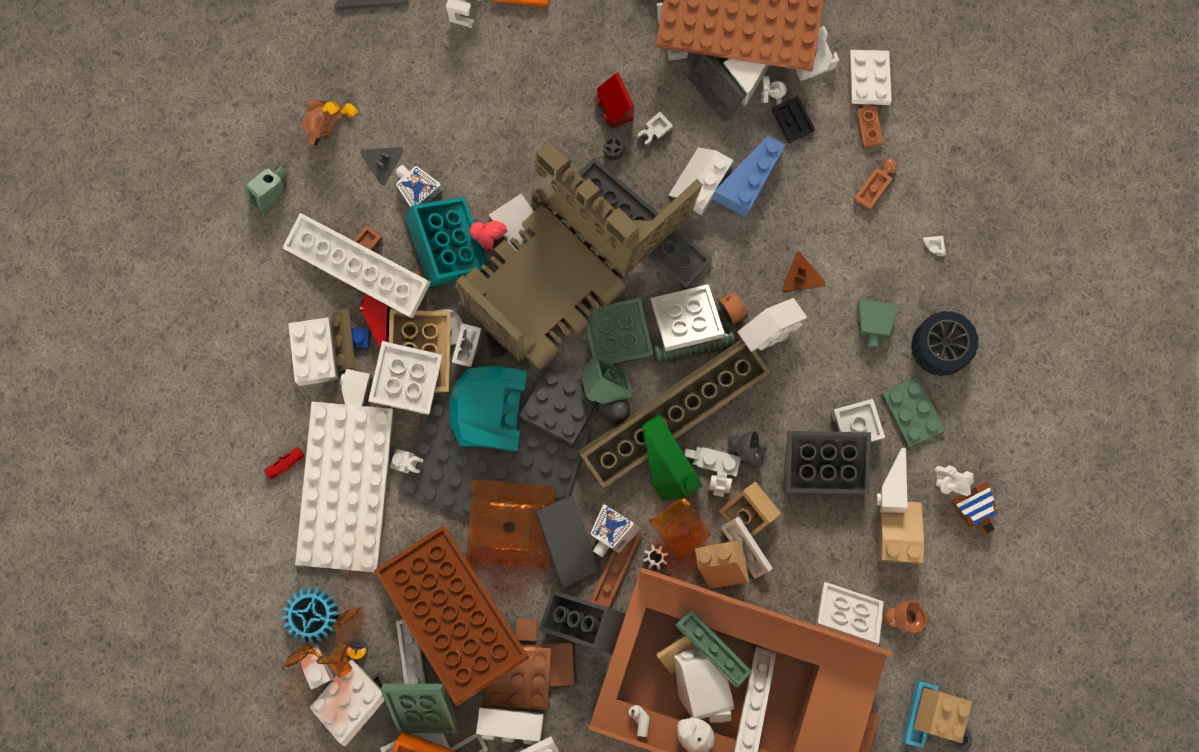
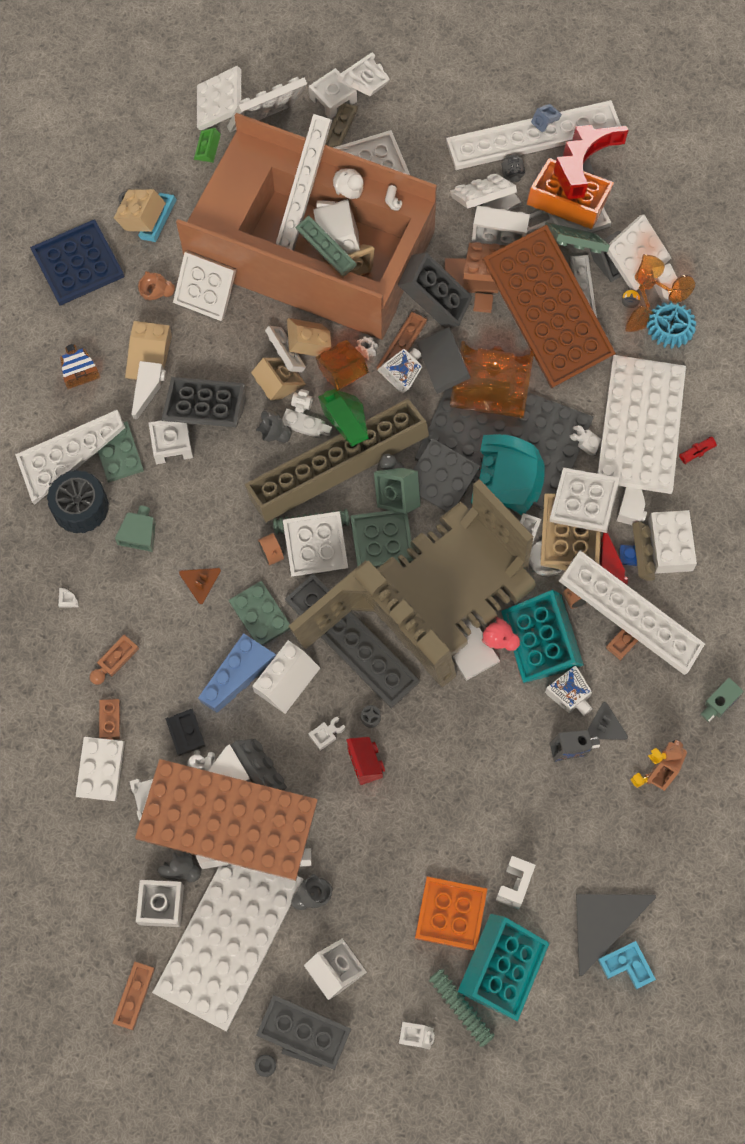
camera: 175 degrees left, 10 degrees down
white brick [738,298,807,352] -> none
white hips [935,466,974,496] -> none
none -> white wing [15,410,125,505]
none -> dark blue plate [30,219,125,306]
none -> sand green plate [229,581,290,646]
none -> dark grey torso [550,730,600,762]

